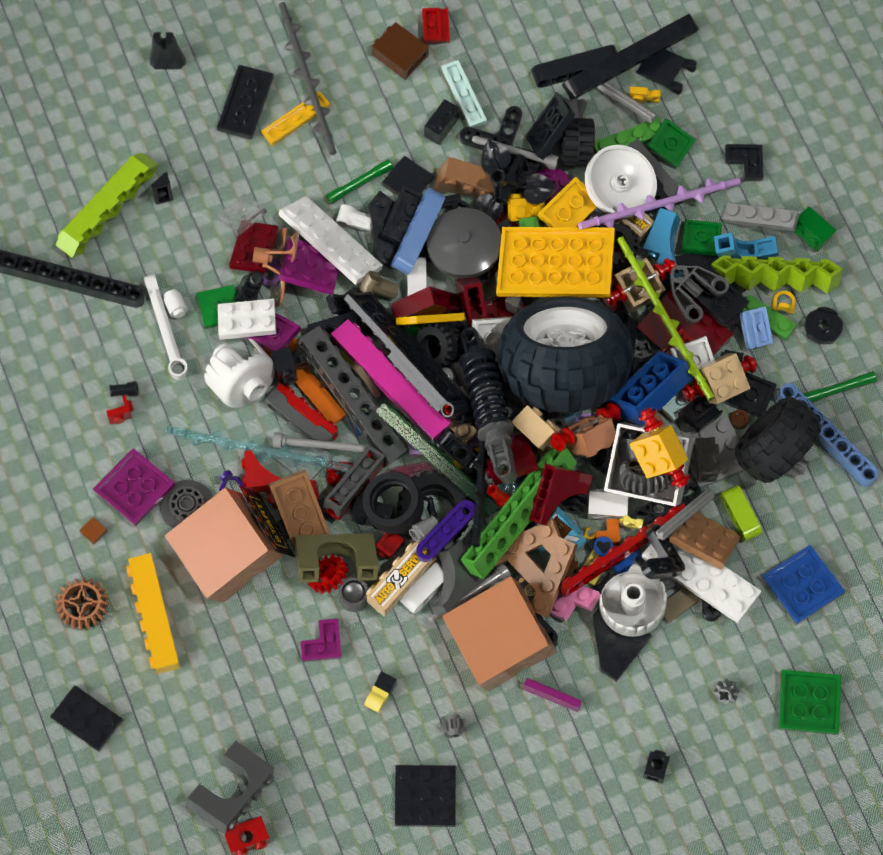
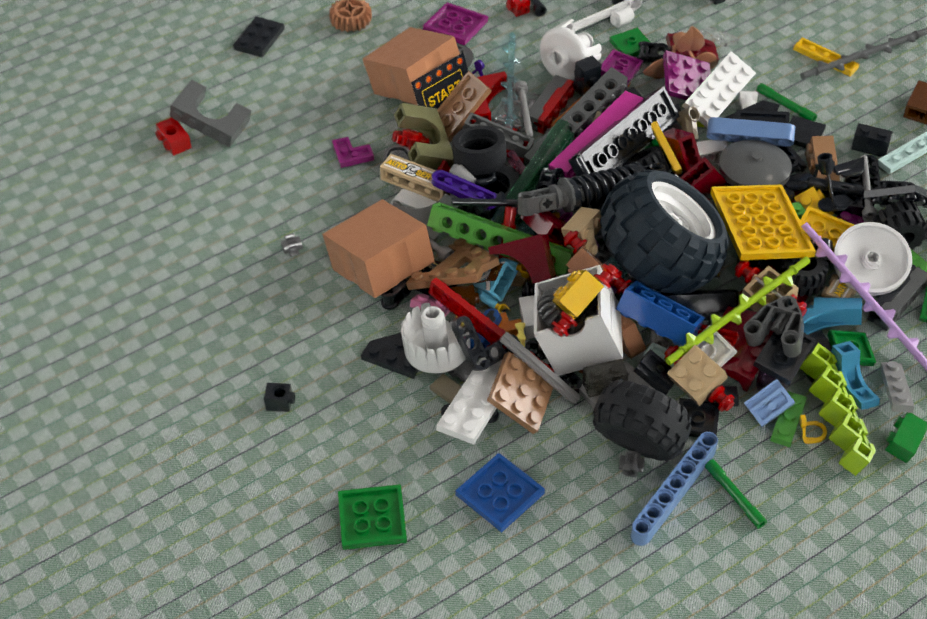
camera: 80 degrees right, 20 degrees down
dark orange tile [79,517,107,544] -> none
yellow brick [126,553,180,674] -> none
black plate [217,65,274,140] -> none
white plate [218,299,276,340] -> none
leg [364,671,397,713] -> none
black plate [395,765,456,827] -> none
magenta tile [523,678,582,712] -> none
flat silver gear [713,678,740,705] -> none
lime beam [720,485,763,542] -> none
black plate [804,307,843,345] -> none

